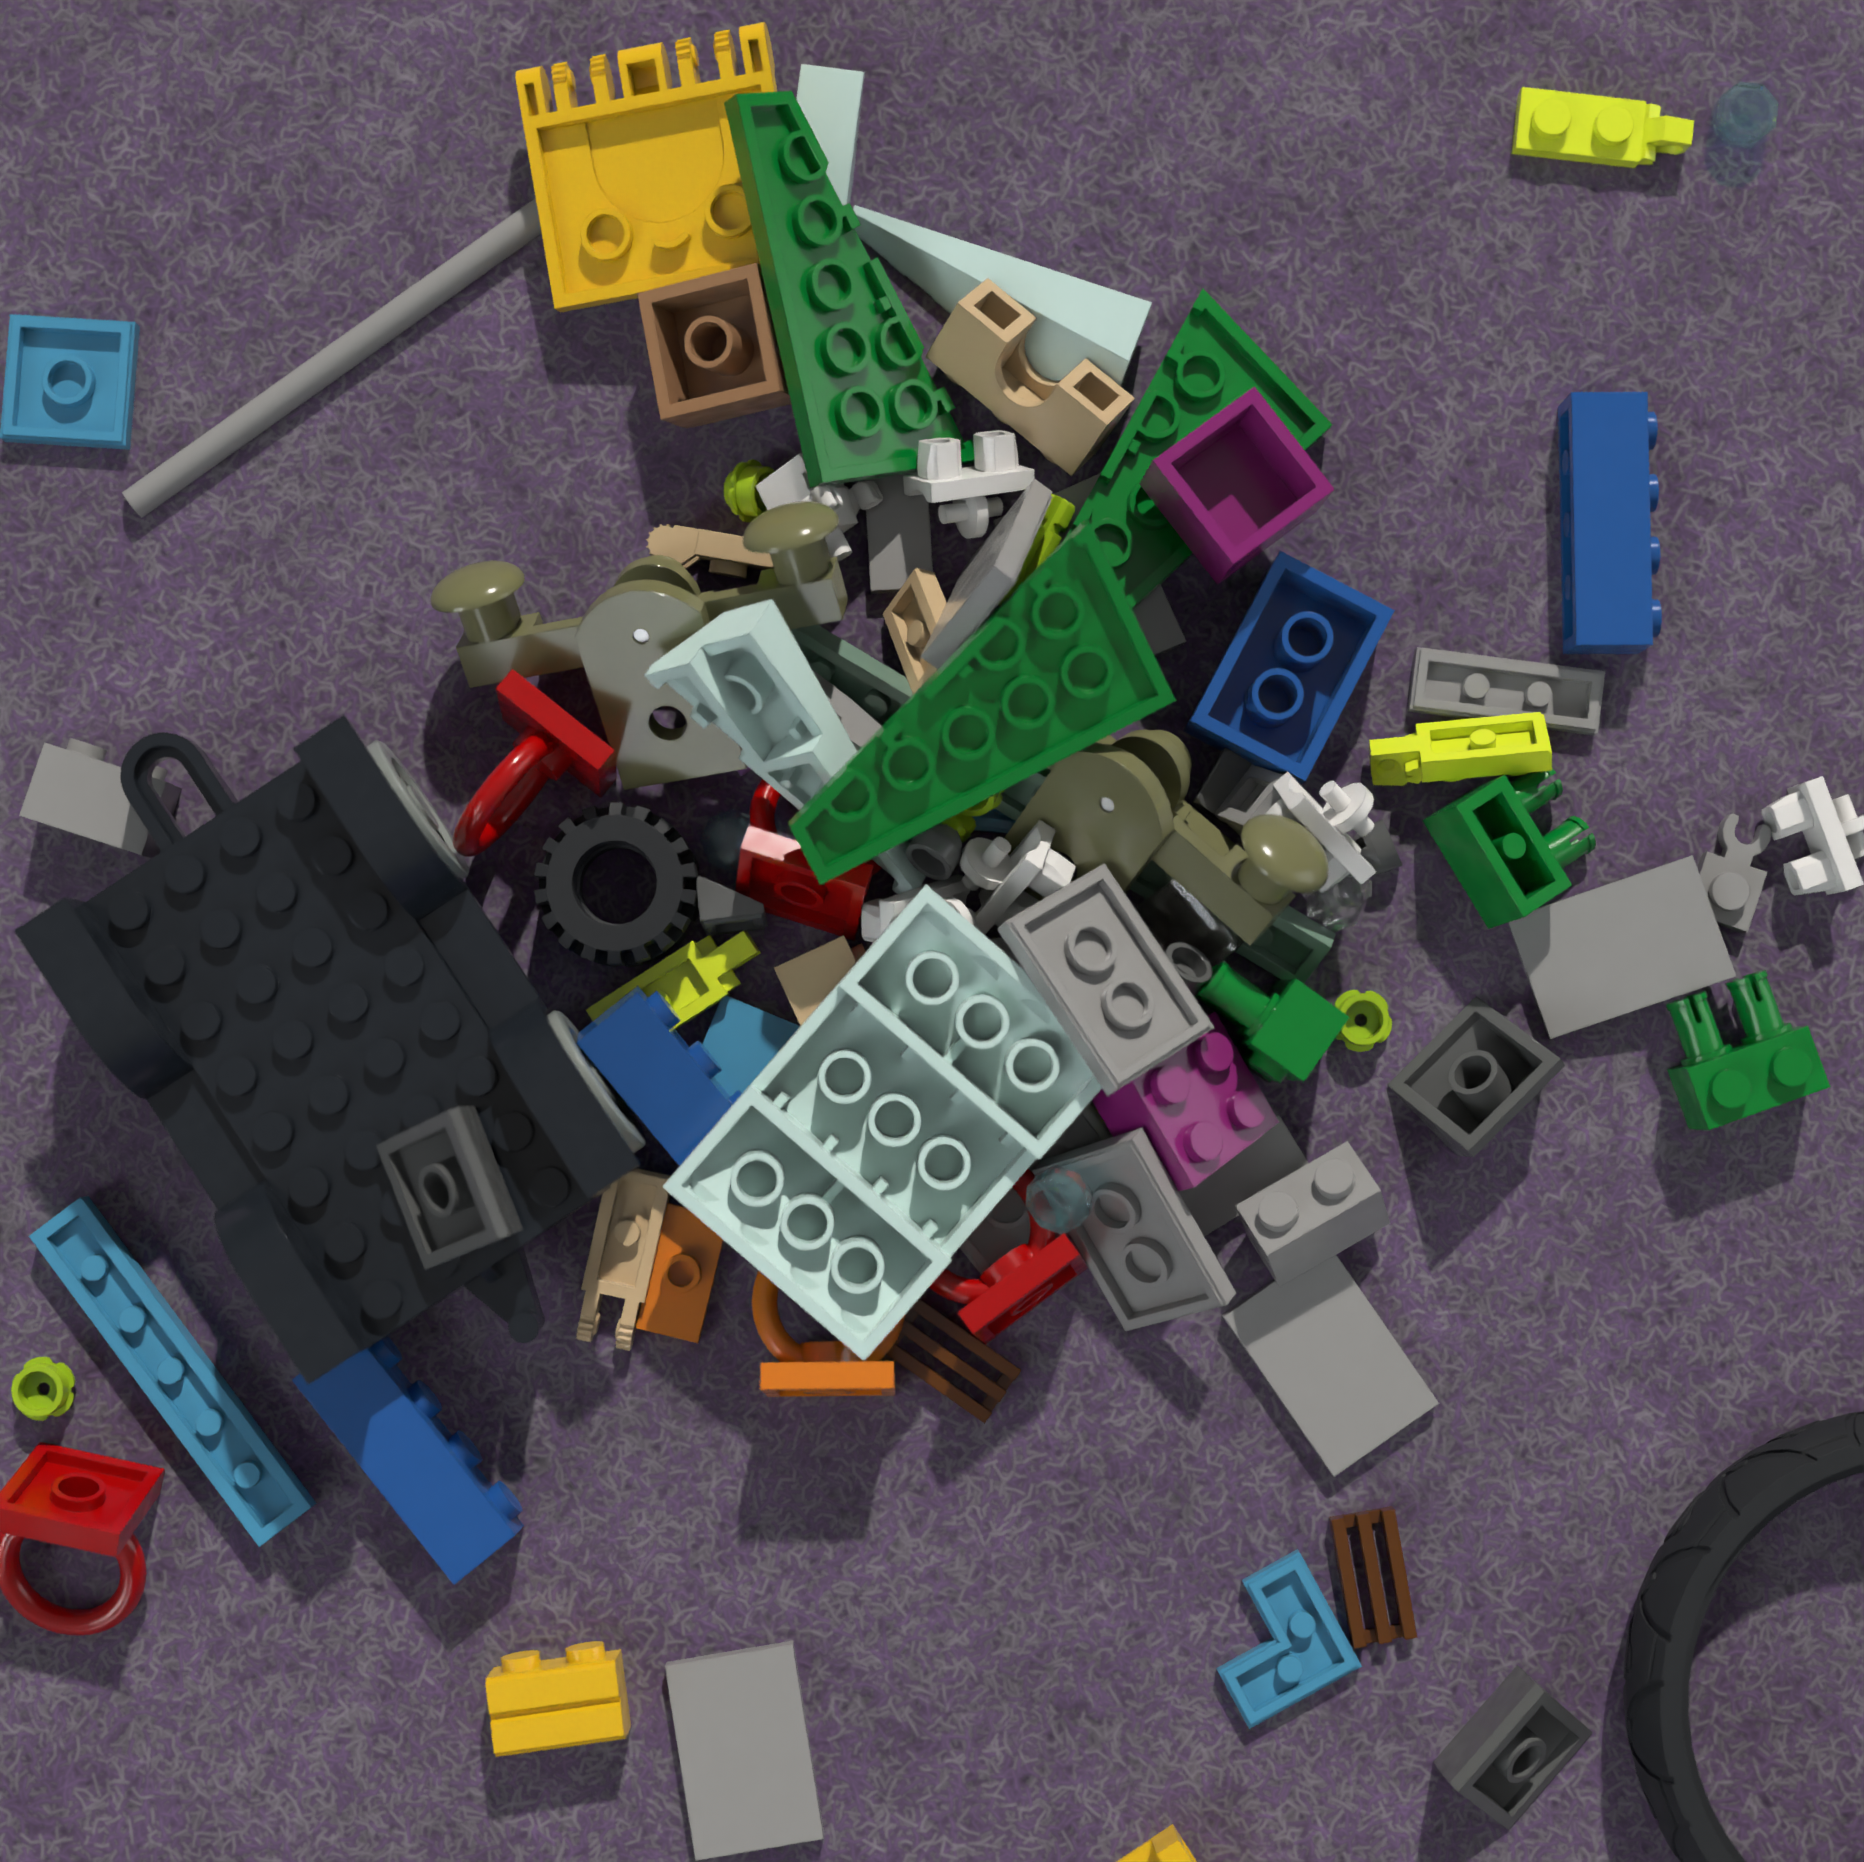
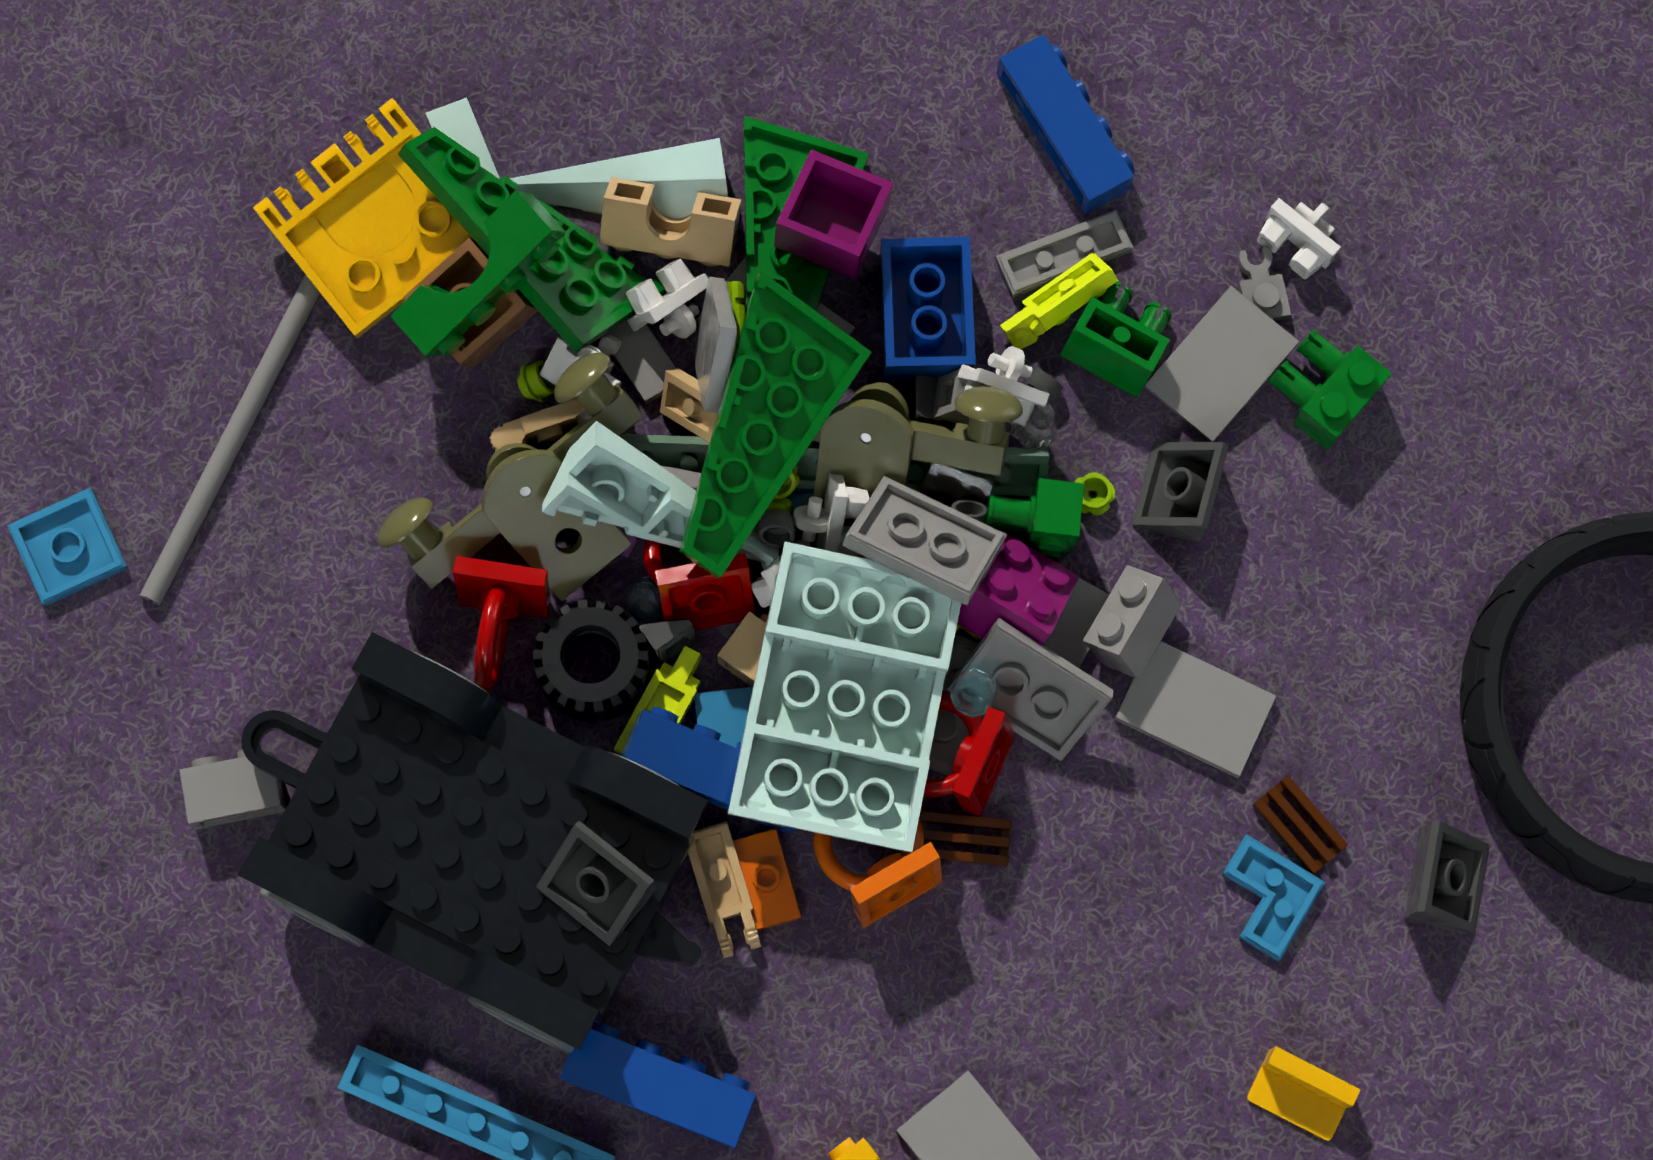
camera: 30 degrees left, 10 degrees down
none -> green arch [390,190,566,357]

